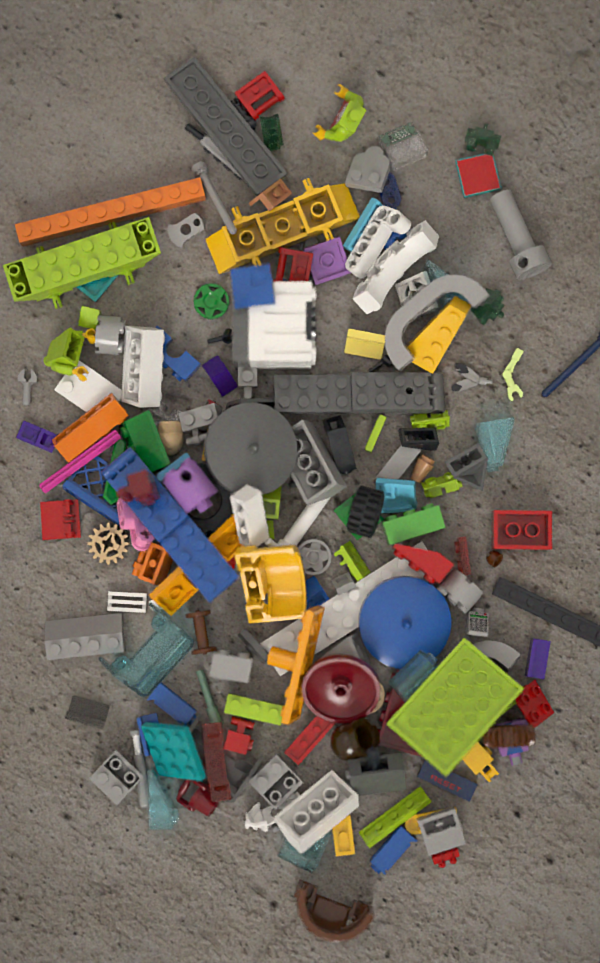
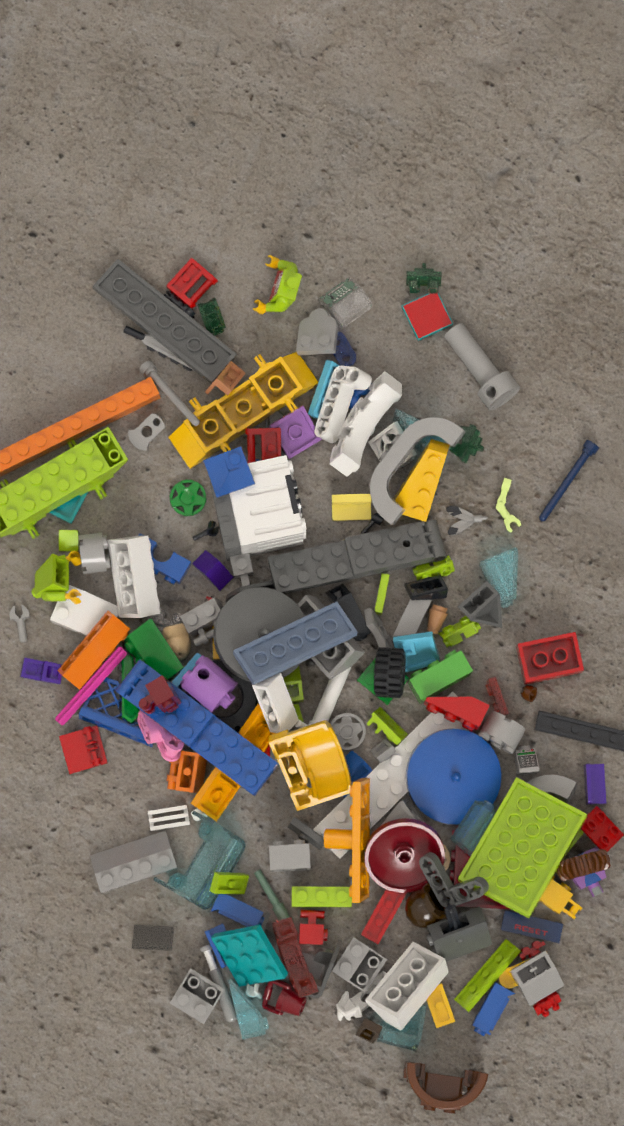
camera: 15 degrees left, 5 degrees down
tan gear [87,523,130,565] -> none
reddish brown hose [185,610,217,655] -> none
none -> lime plate [210,872,249,894]
none -> sand blue plate [233,602,357,685]
none -> white hand [246,983,263,999]
none -> dark brown plate [355,1018,382,1044]
none -> light grey tile [364,608,394,648]
none -> dark grey beam [419,852,489,908]
none -> red piece [519,941,546,961]

